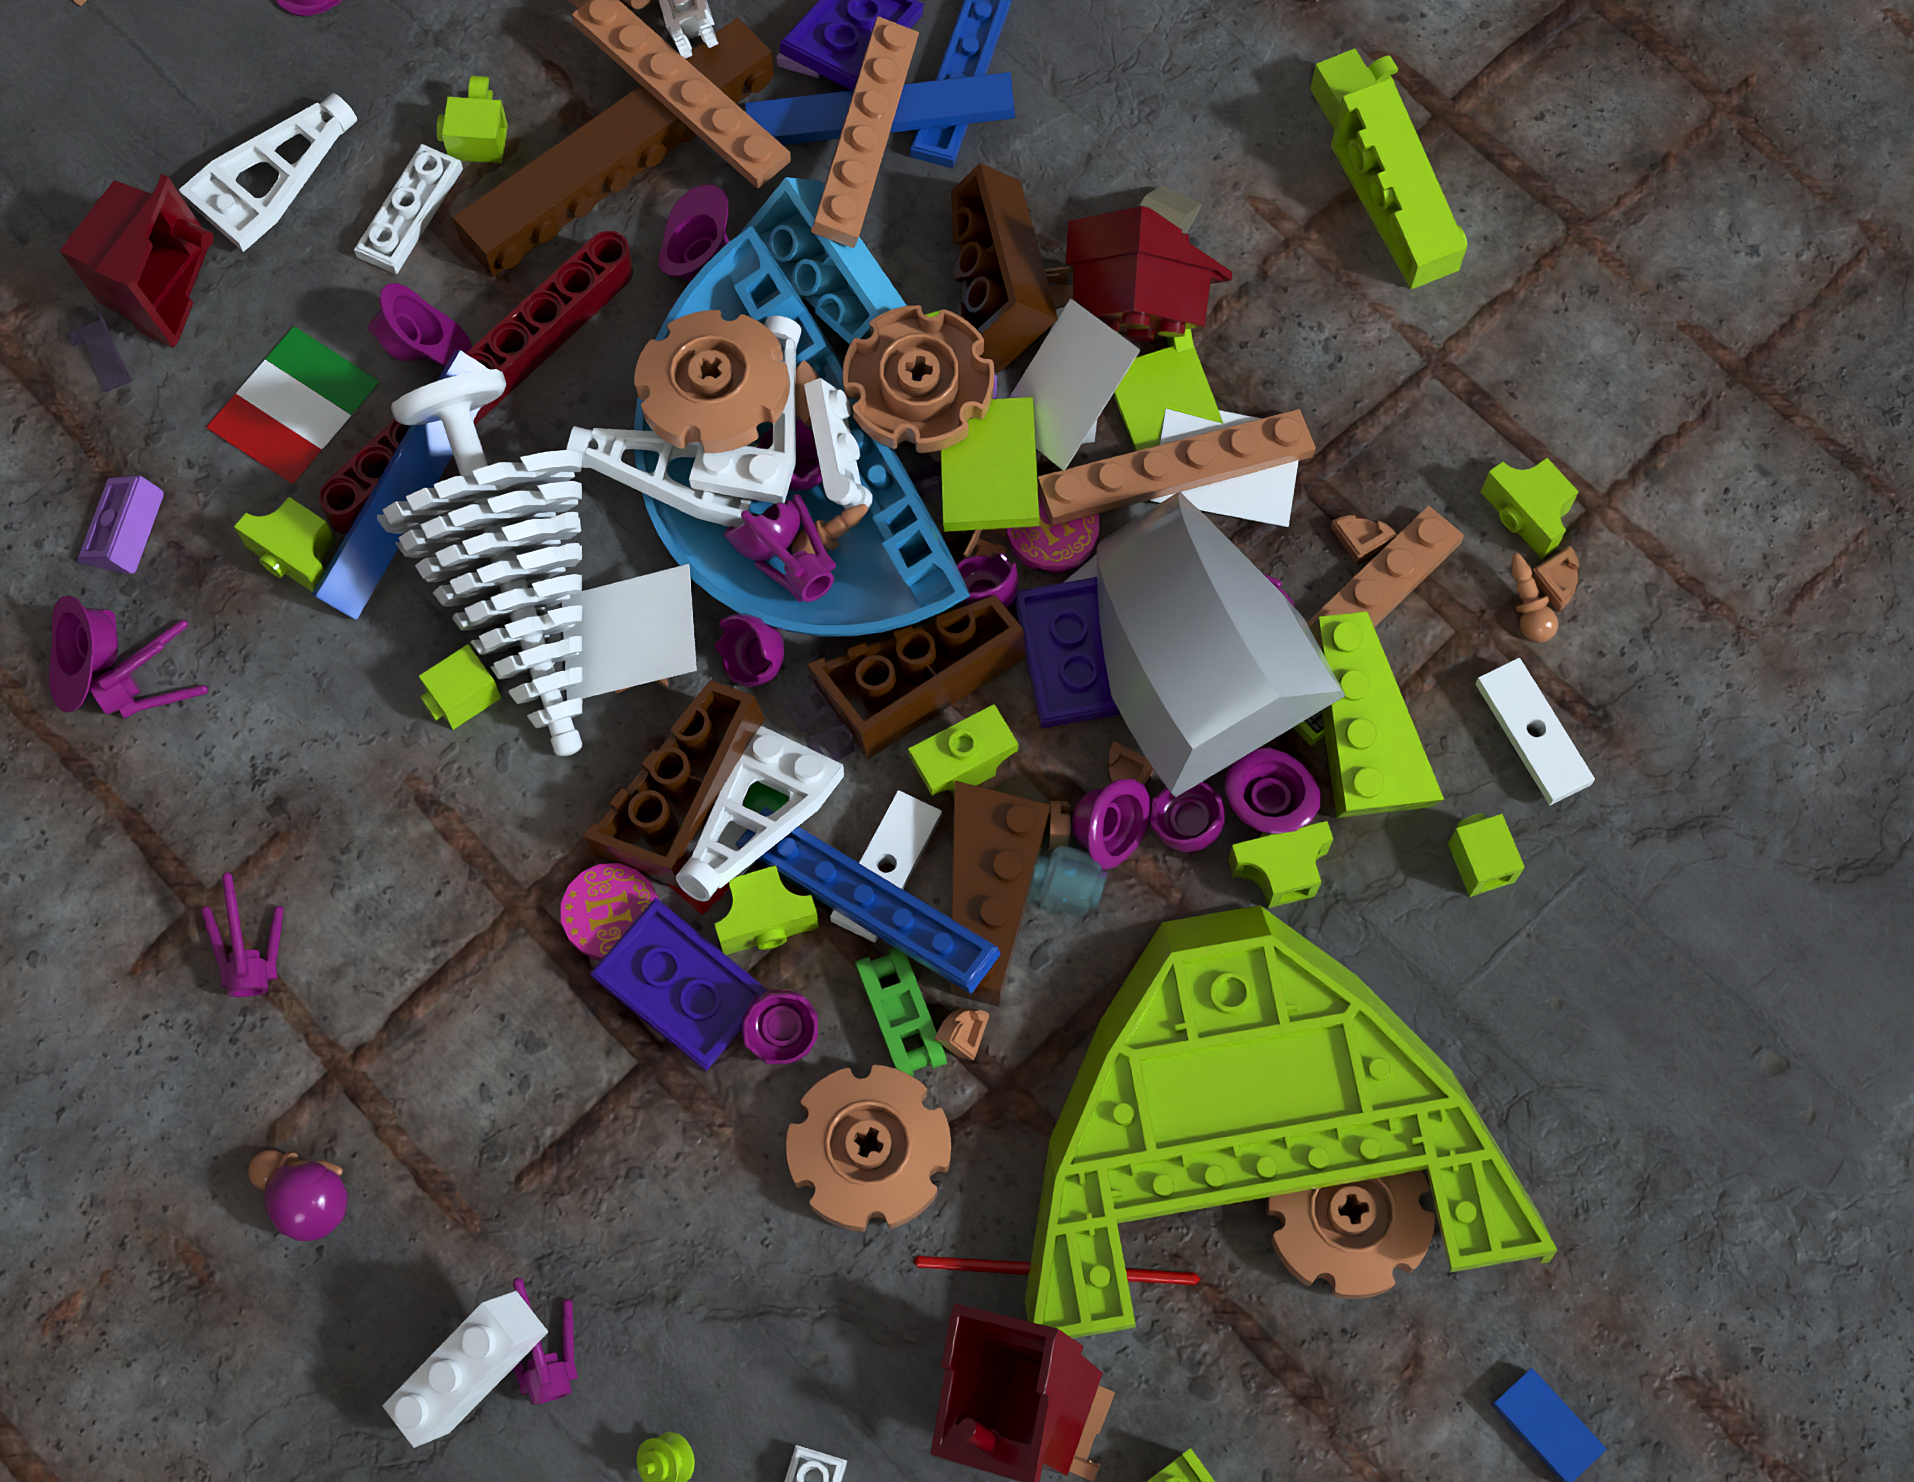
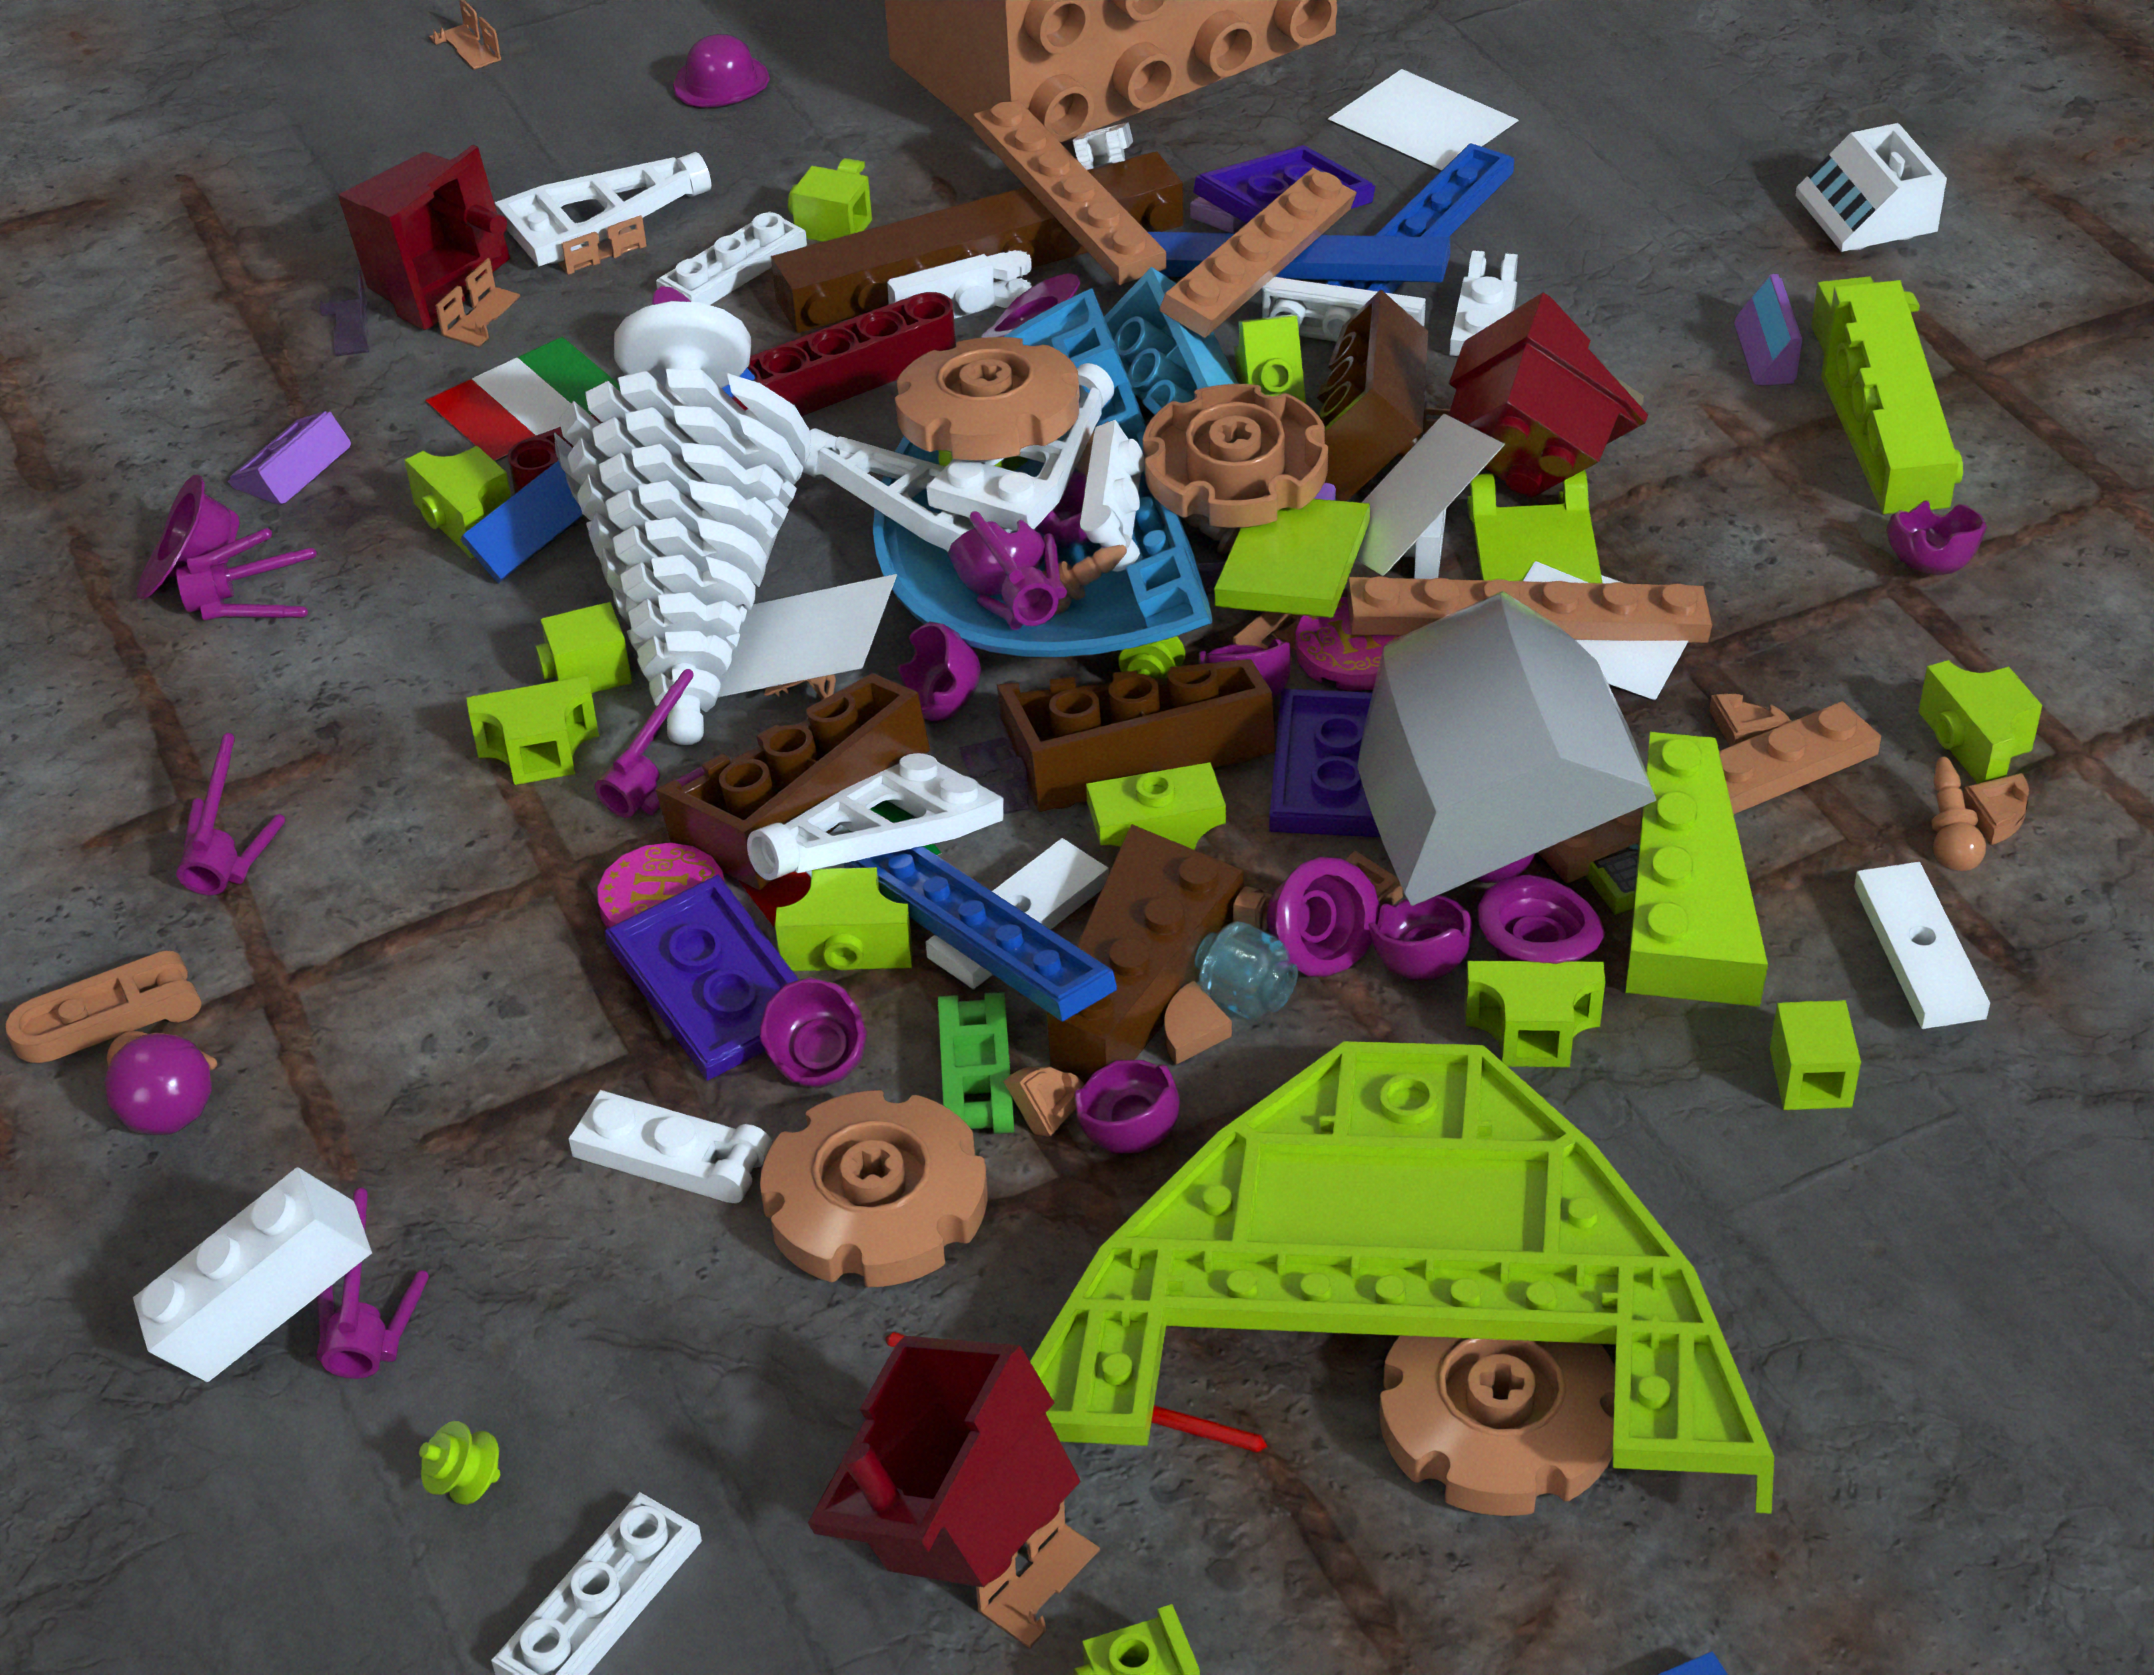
camera: 20 degrees right, 25 degrees down
none -> nougat plate [5,951,201,1063]
none -> nougat piece [436,258,521,347]
none -> lime brick [466,676,599,785]
none -> nougat piece [558,215,647,275]
none -> white plate [569,1090,773,1203]
none -> magenta plant [595,669,704,818]
none -> white hinge [887,250,1032,319]
none -> magenta hair [1074,1060,1180,1153]
none -> nougat tile [1165,980,1232,1065]
none -> lime brick [1234,314,1306,404]
none -> white tile [1262,277,1426,342]
none -> white hinge [1450,251,1518,356]
none -> medium lavender slope [1734,274,1802,385]
none -> magenta hair [1886,500,1987,575]

